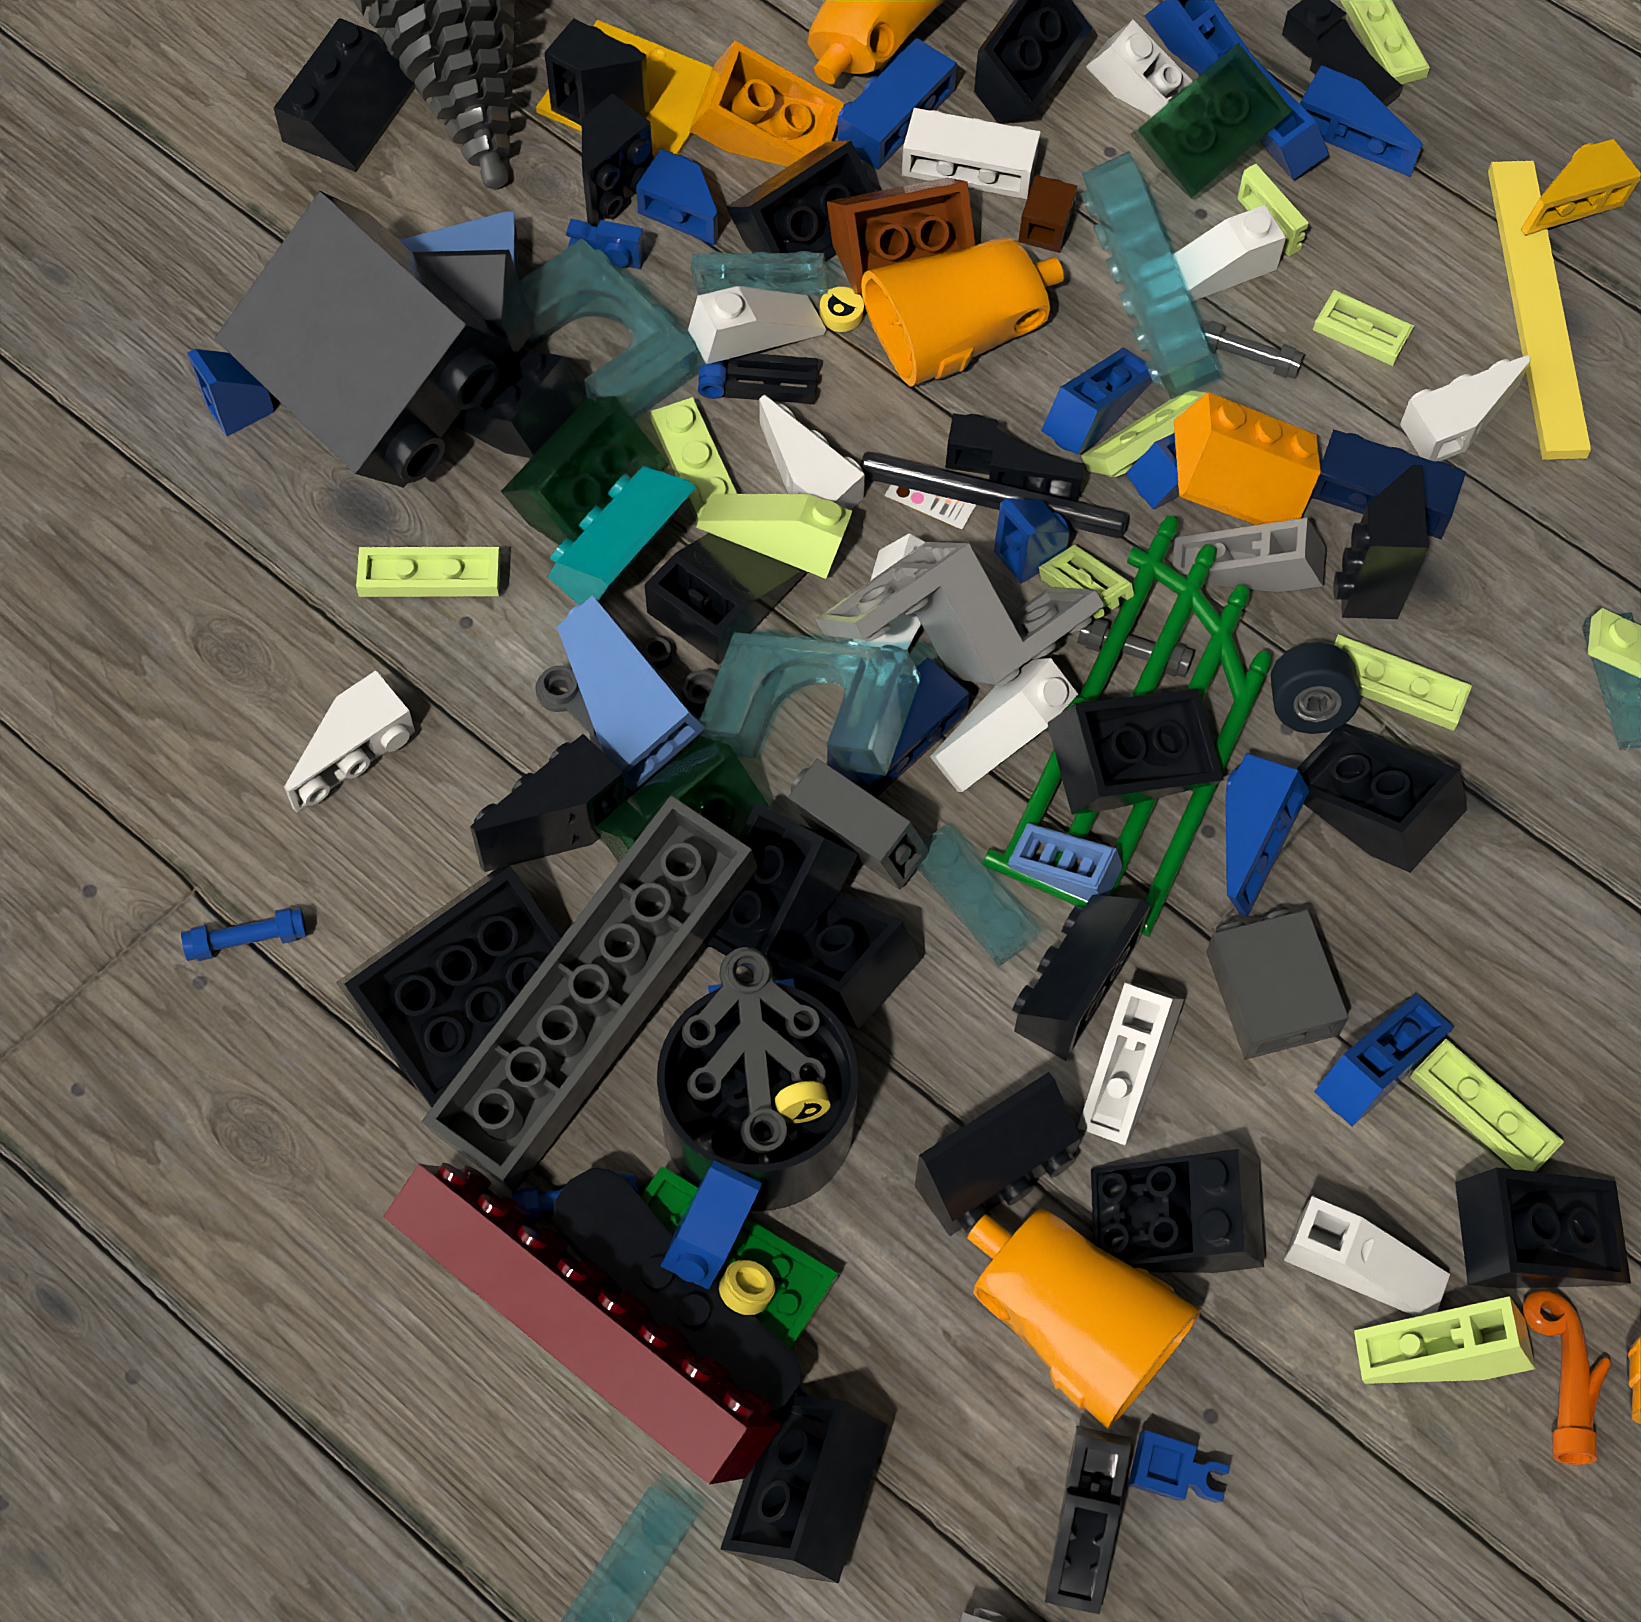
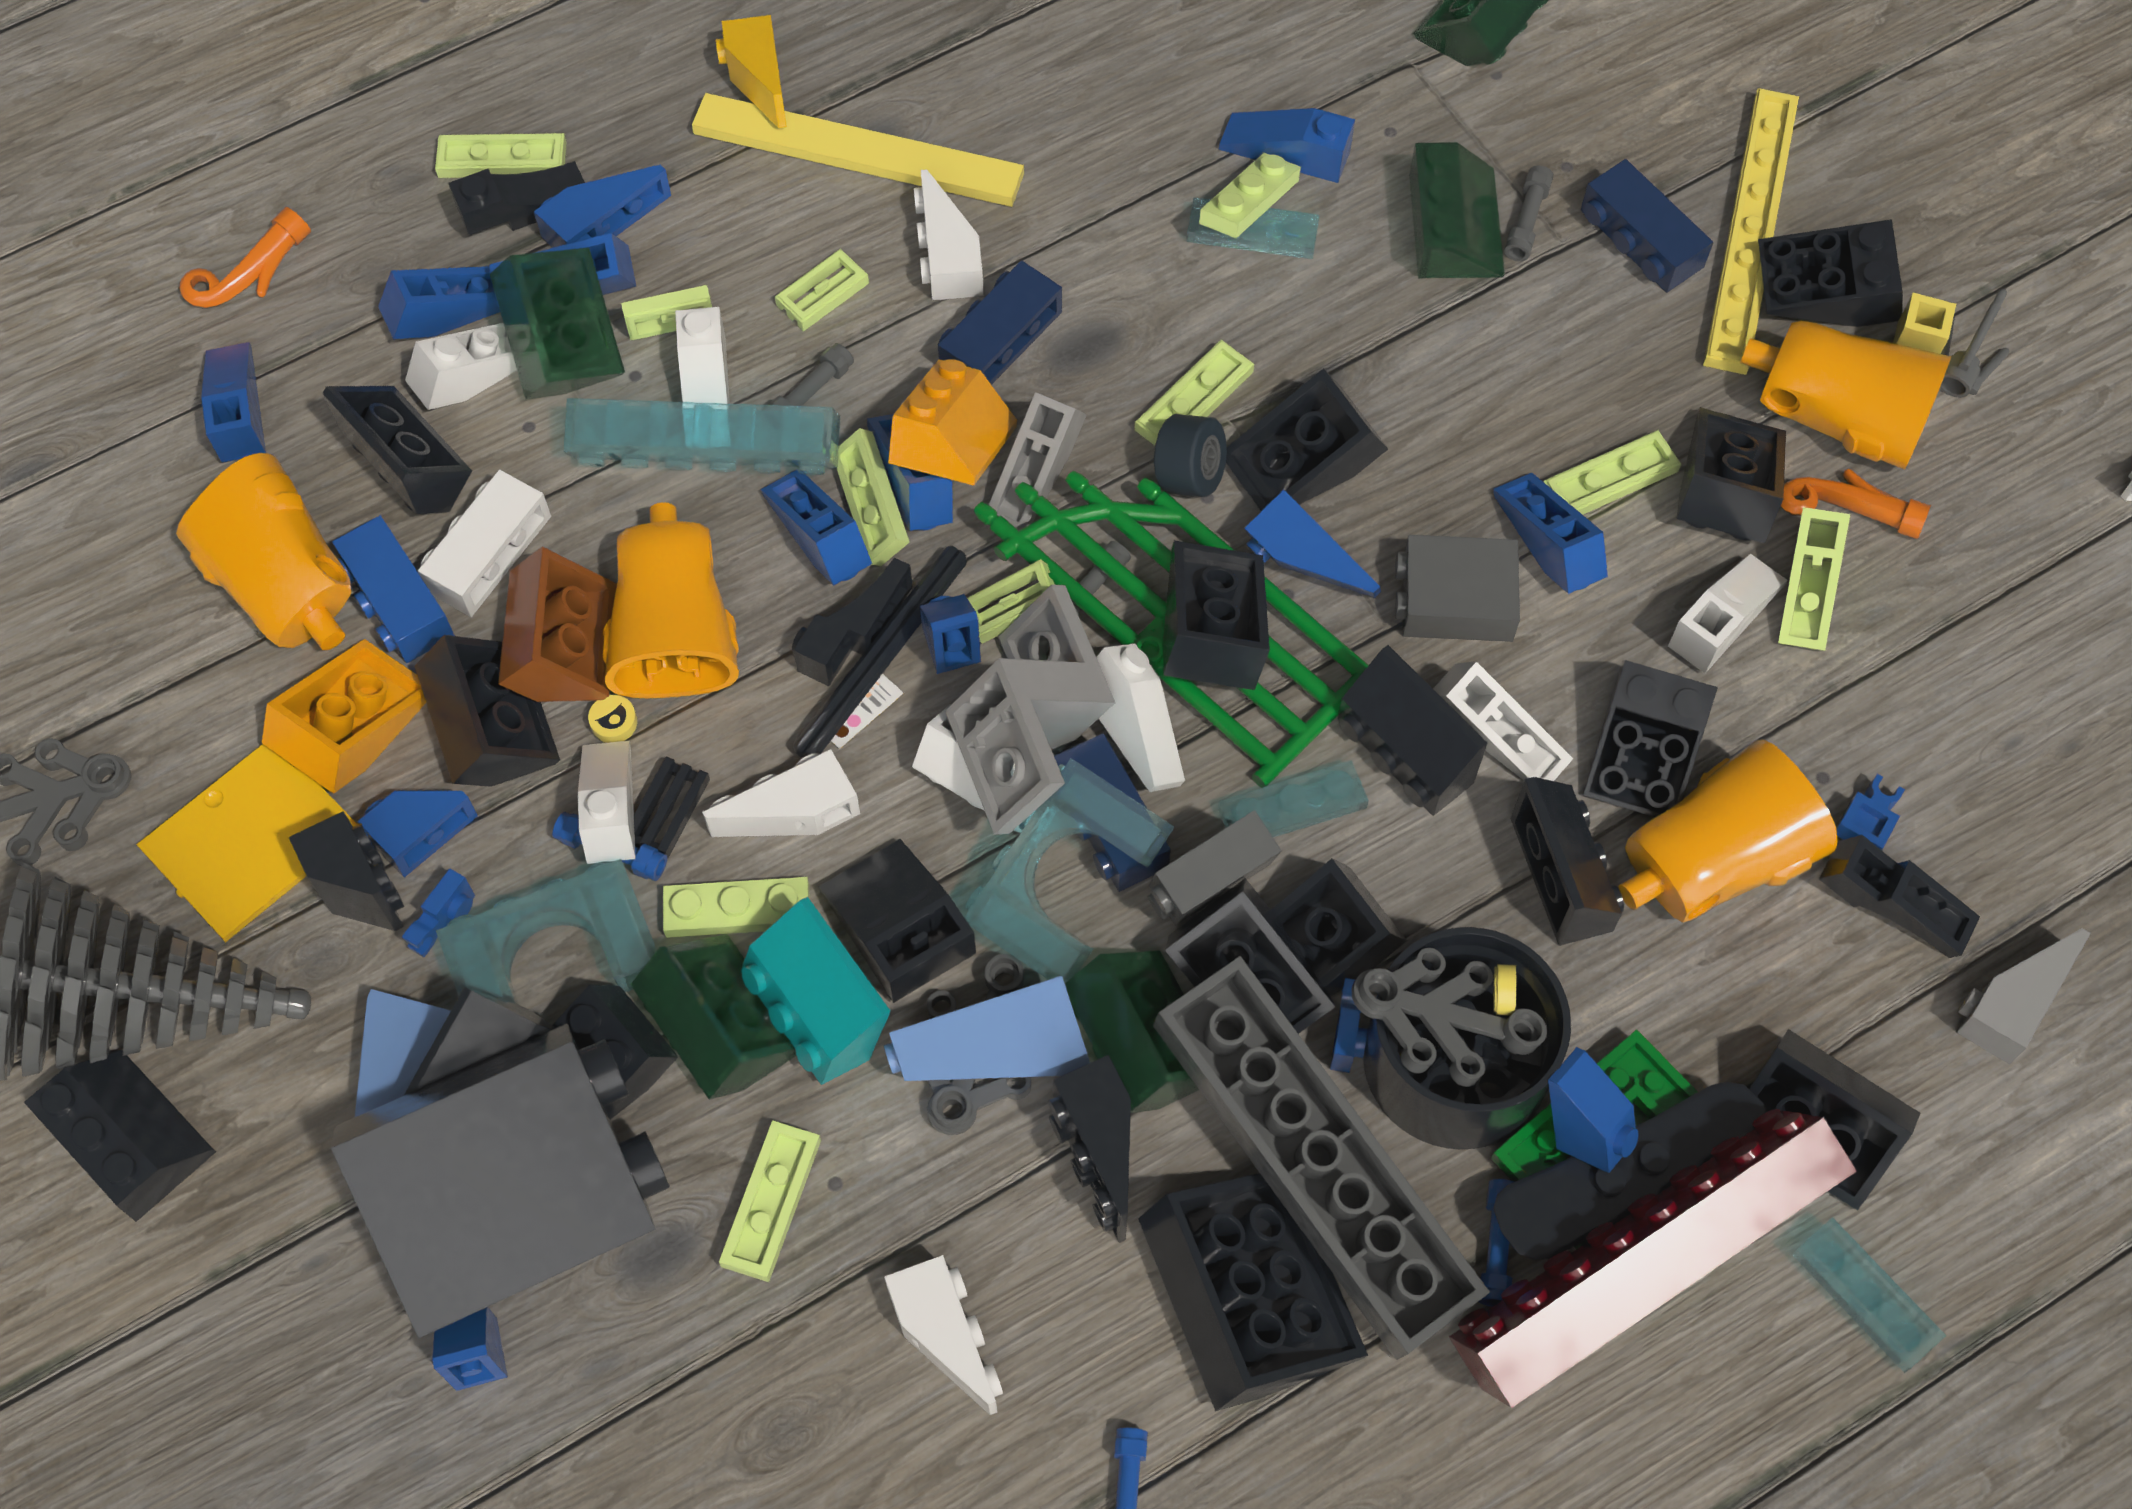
camera: 70 degrees left, 0 degrees up
black slope [544,18,650,126] -> none
clear light blue plate [691,251,829,295] -> none
yellowish green slope [696,494,853,579] -> none
light yellow tile [719,1260,775,1315] -> none
medium blue slope [1008,823,1122,901] -> none
reddish brown brick [1018,175,1078,253] -> none
black slope [1333,465,1428,620] -> none

